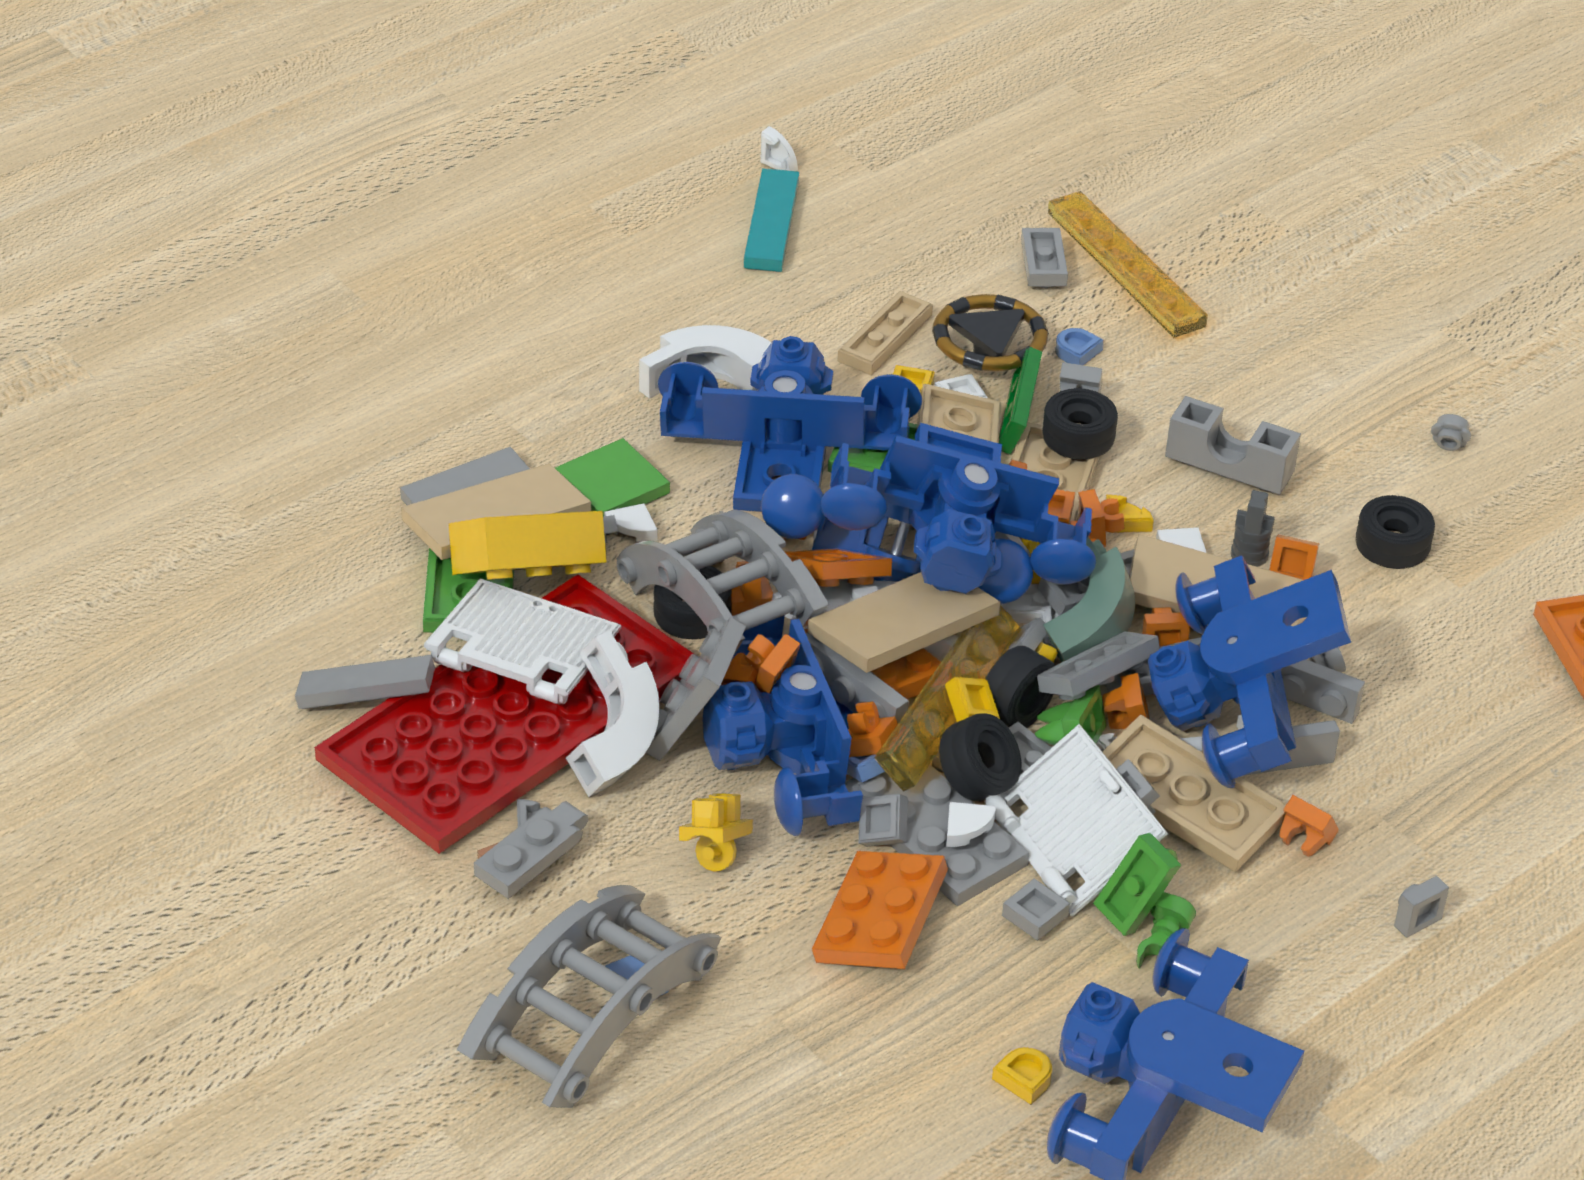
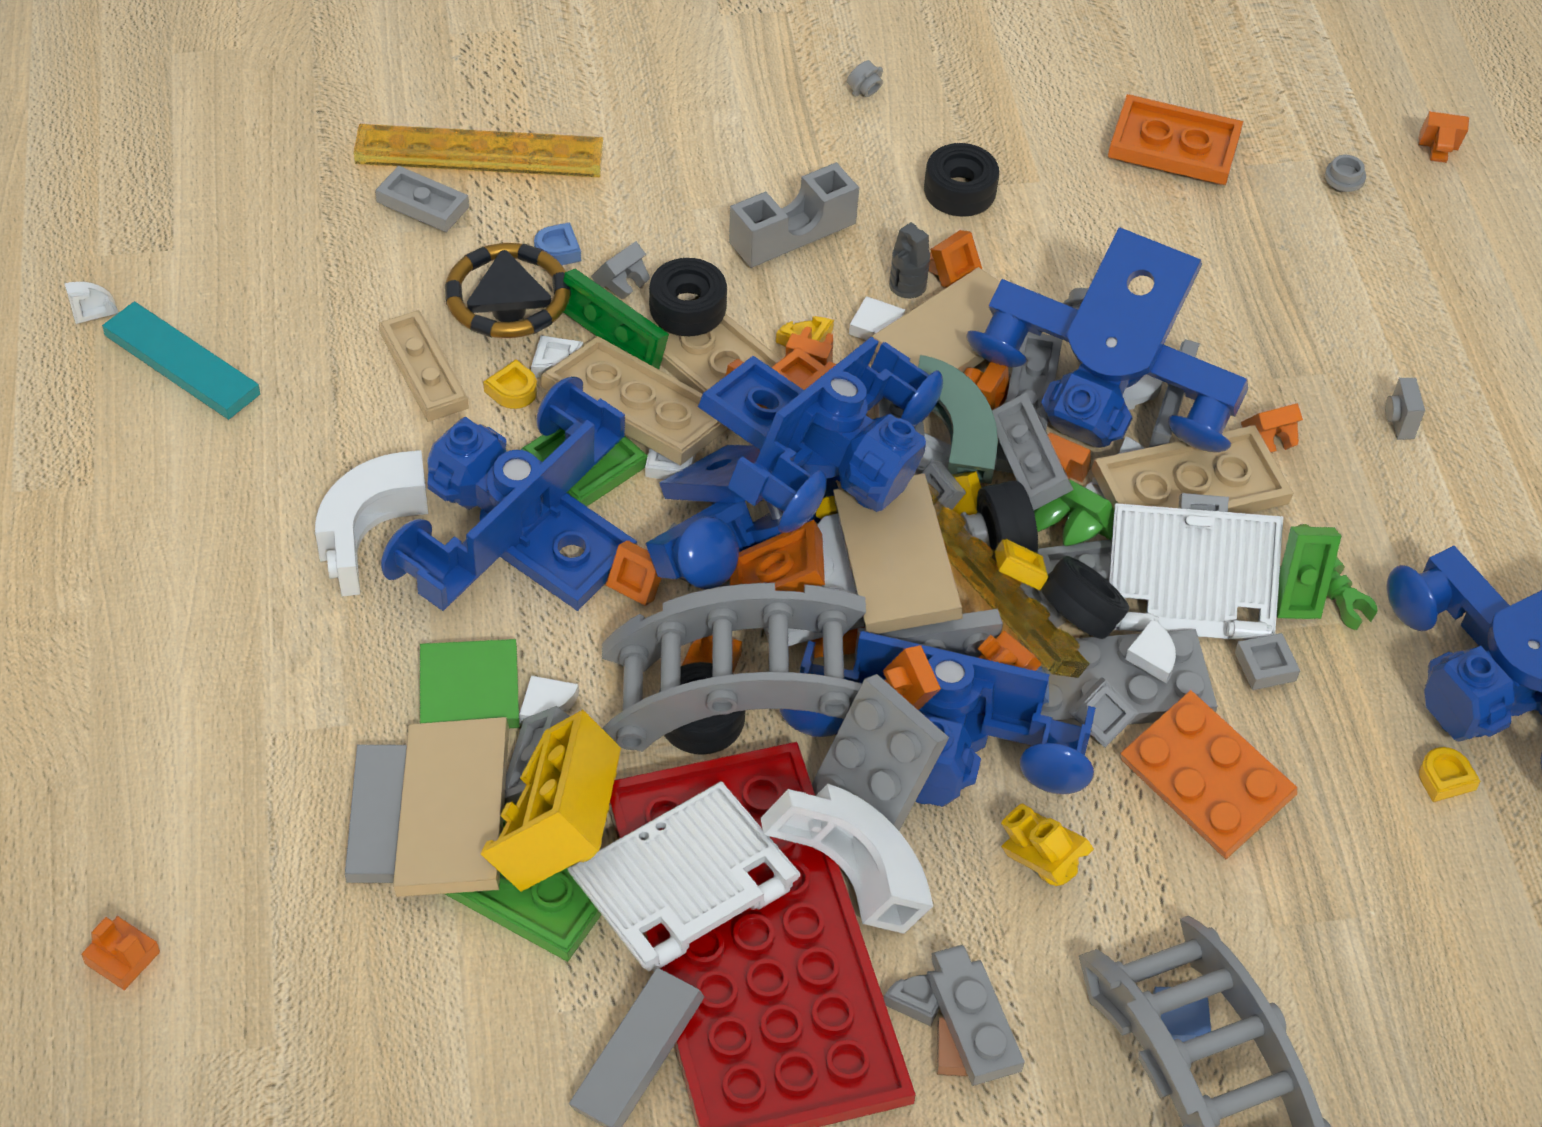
camera: 60 degrees left, 10 degrees up
none -> orange tile [81,916,160,991]

